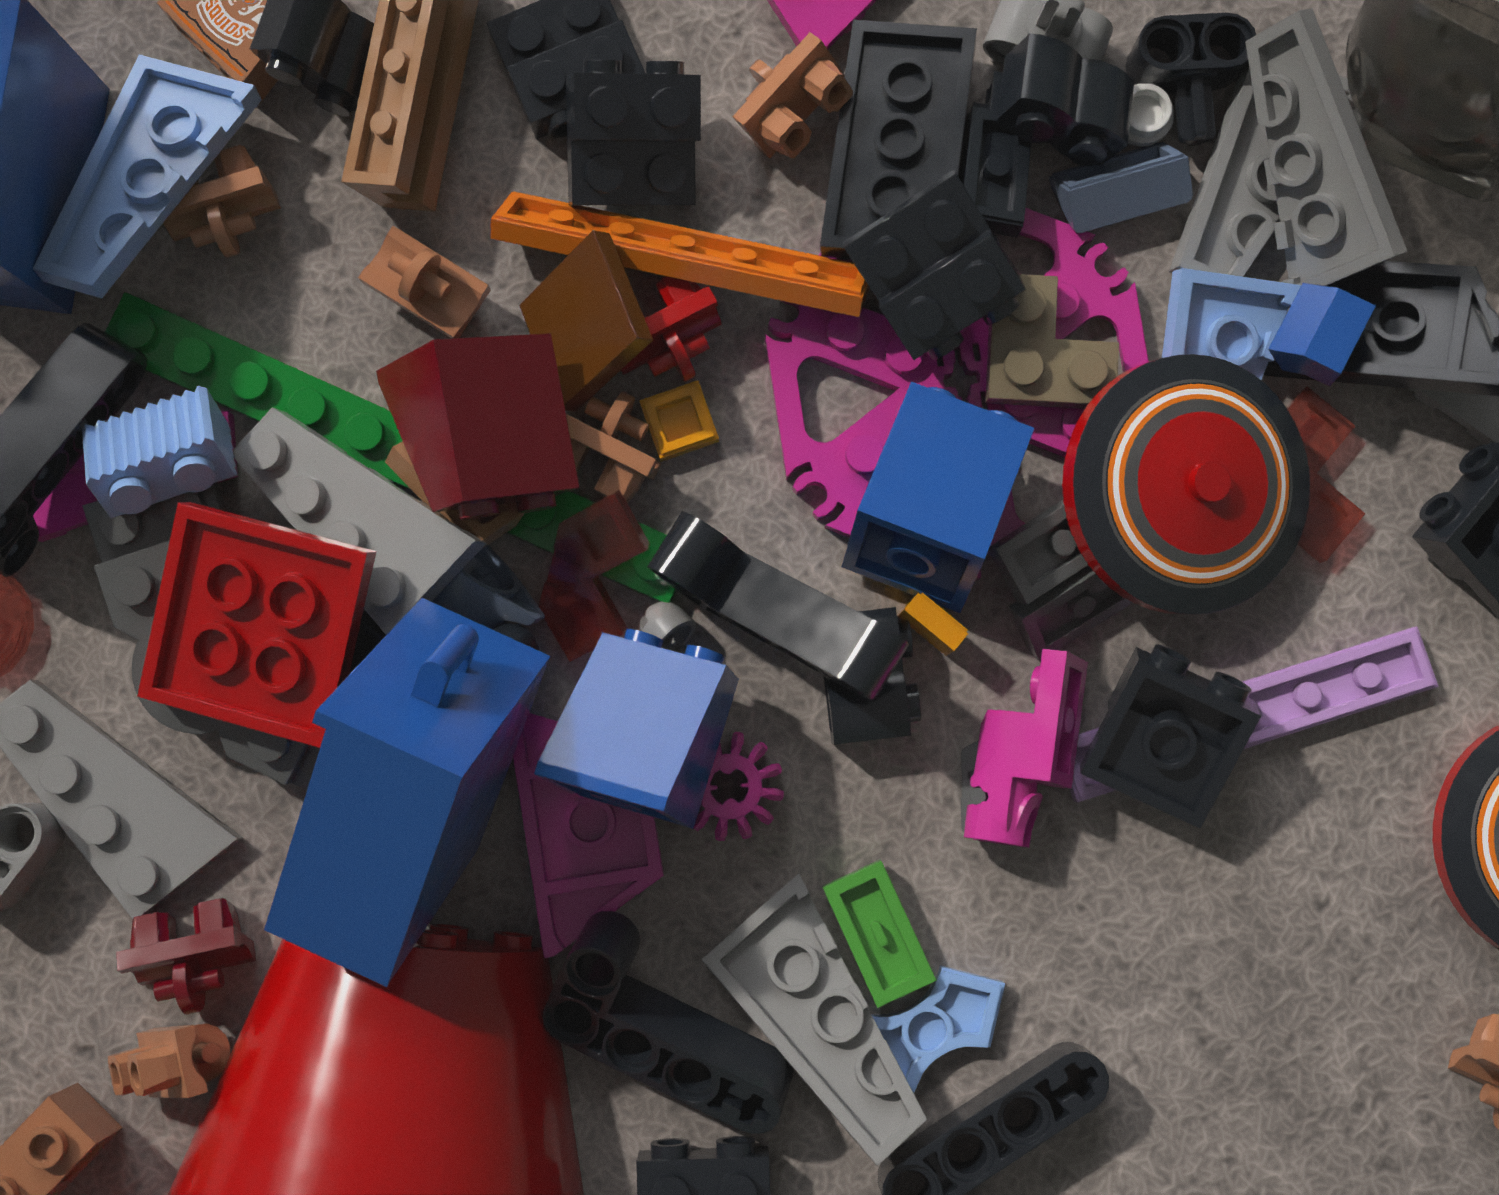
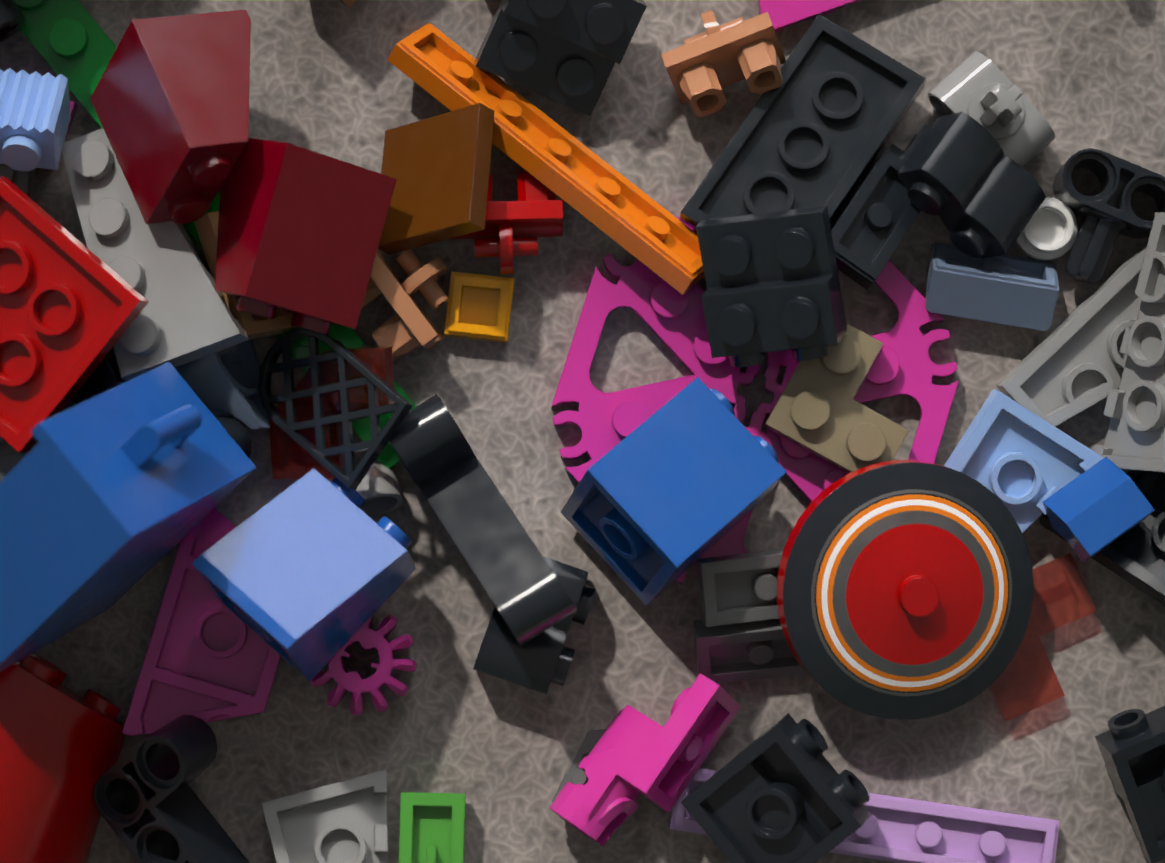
camera: 20 degrees right, 0 degrees up
nougat hips [358,226,491,339] -> none
light orange tile [898,592,968,656] -> none
none -> dark red slope [90,10,251,224]
none -> black window [258,329,413,490]

